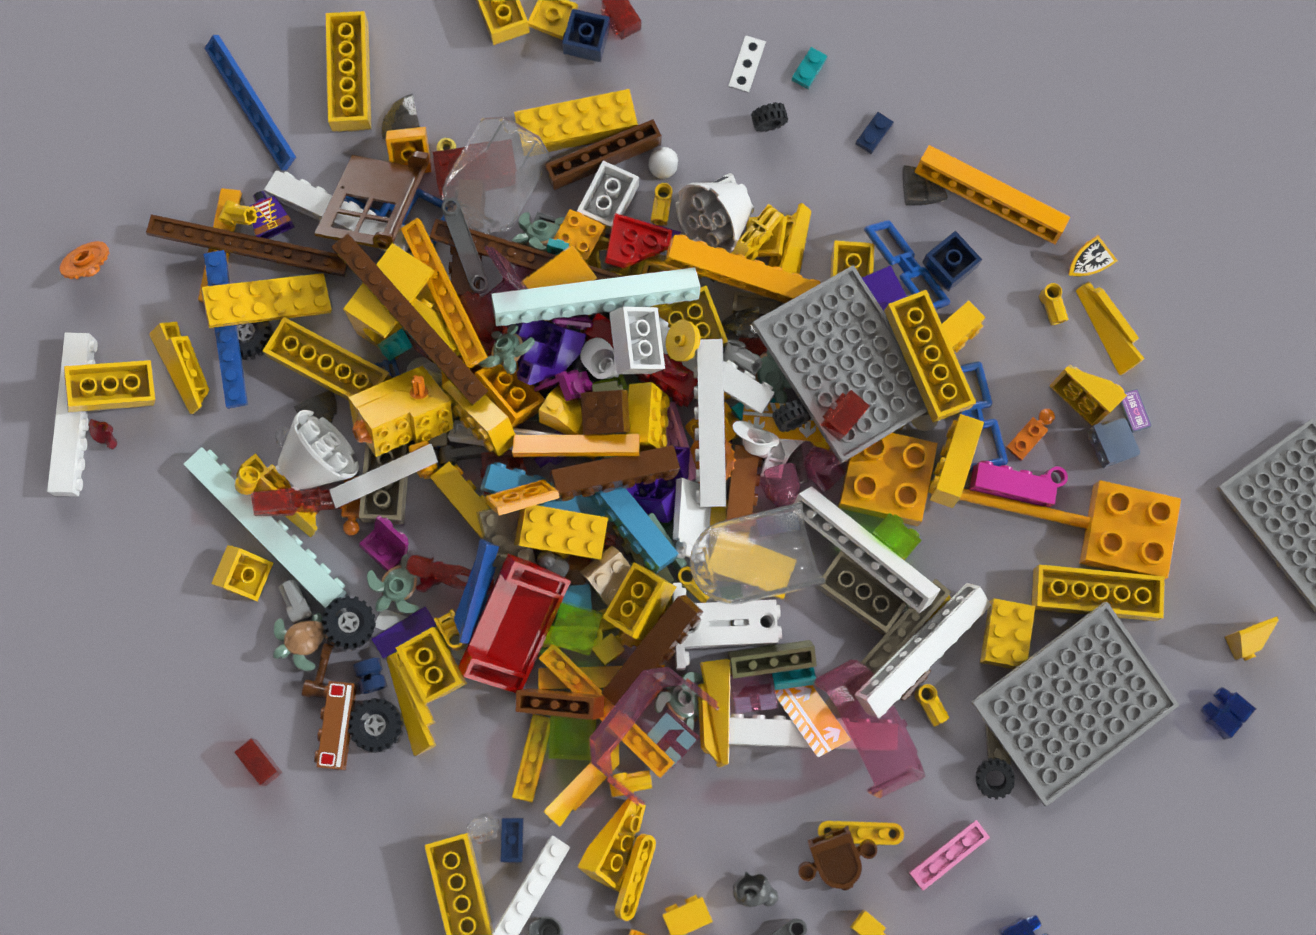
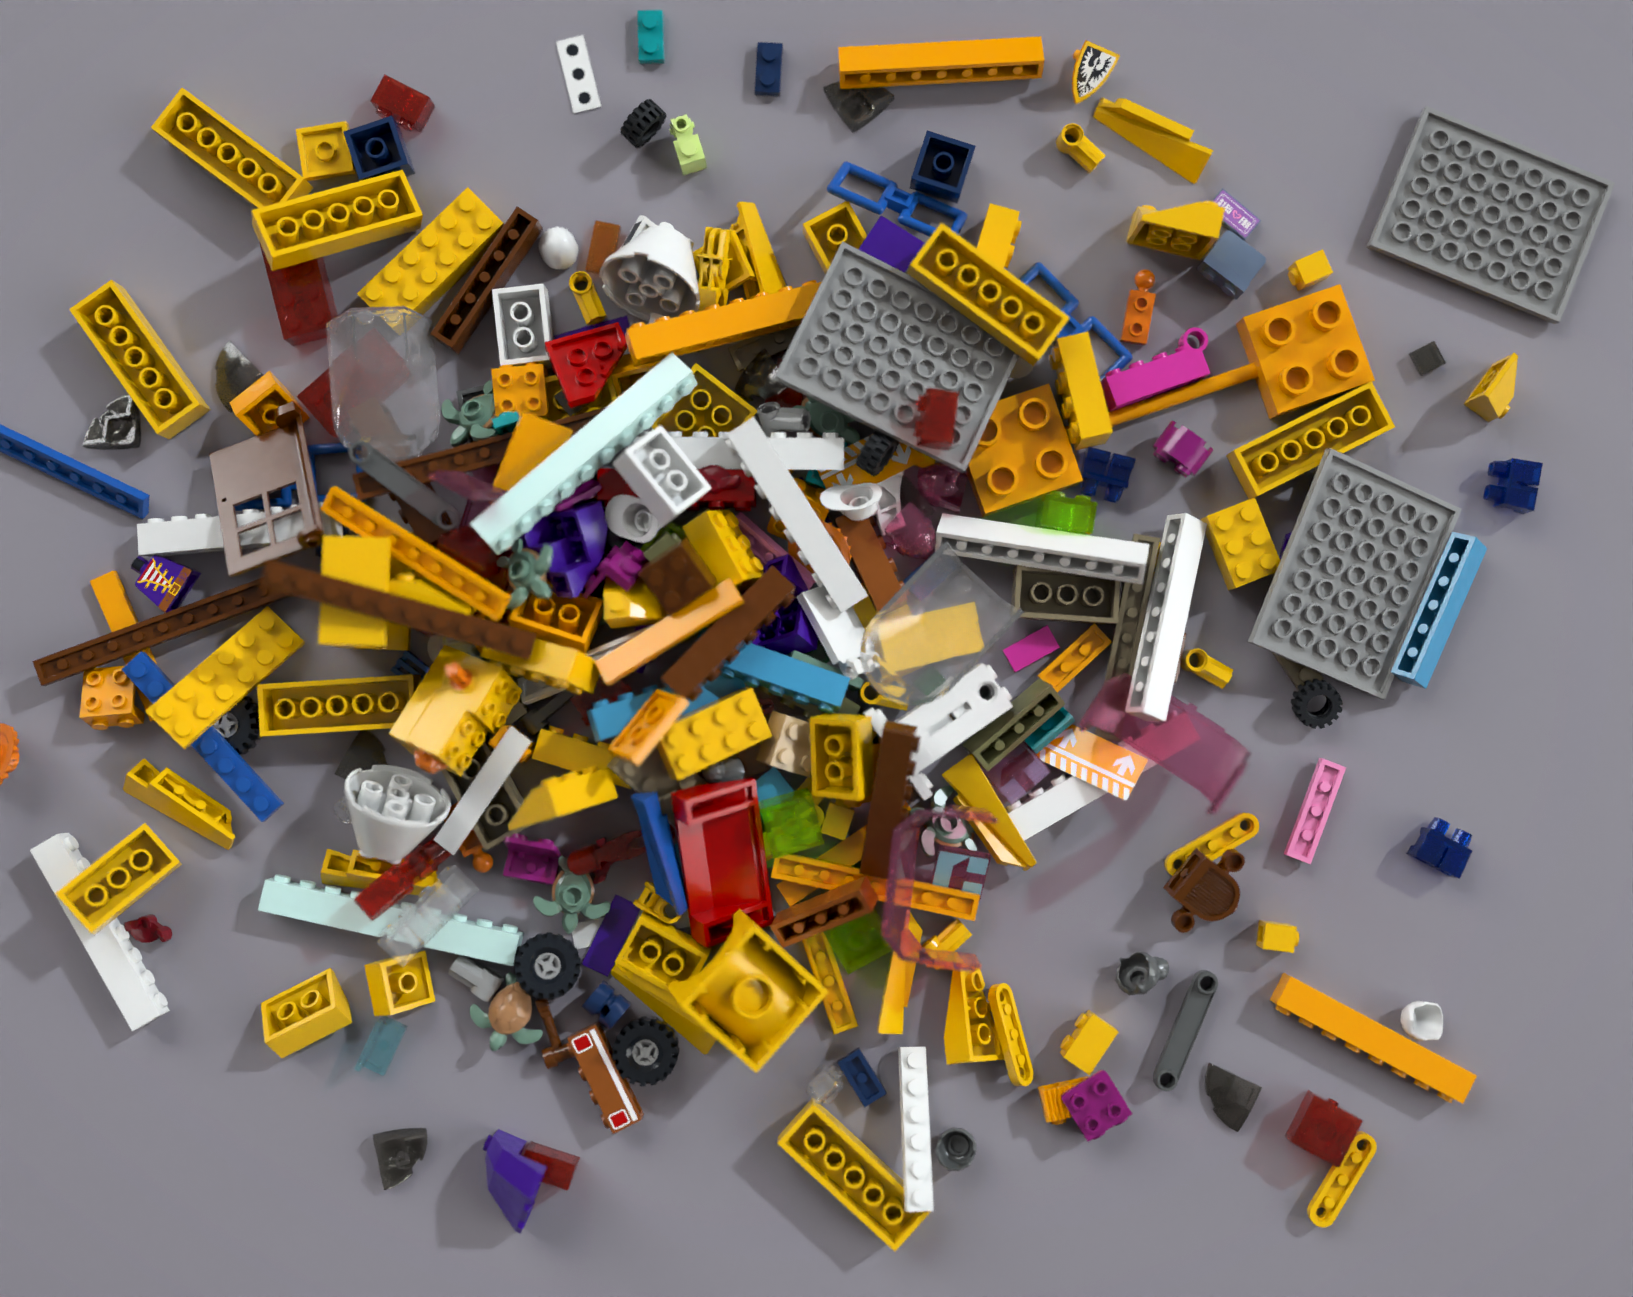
camera: 30 degrees left, 10 degrees up
yellow piece [218,200,258,227] -> none
yellow wheel [234,466,260,495] -> none
teal plate [377,328,414,361] -> none
light yellow plate [437,138,456,158] -> none
yellow plate [665,320,700,362] -> none
none -> light orange bracket [79,666,145,730]
none -> clear smoke brick [83,394,141,450]
none -> yellow brick [252,170,423,271]
none -> clear red brick [259,242,342,346]
none -> yellow slope [261,968,352,1058]
none -> clear light blue panel [354,1016,408,1076]
none -> clear smoke brick [373,1128,427,1190]
none -> clear brick [376,865,480,967]
none -> dark purple brick [483,1129,547,1234]
none -> yellow slope [508,765,618,830]
none -> clear orange tile [585,220,621,274]
none -> yellow piece [668,908,828,1073]
none -> yellowish green brick [669,114,707,175]
none -> dark pink tile [1002,625,1060,673]
none -> light orange plate [1037,623,1112,693]
none -> clear blue hips [1080,447,1136,503]
none -> magenta brick [1152,421,1213,478]
none -> yellow brick [1288,249,1333,291]
none -> dark azure brick [1391,532,1487,689]
none -> clear smoke tile [1409,341,1446,376]

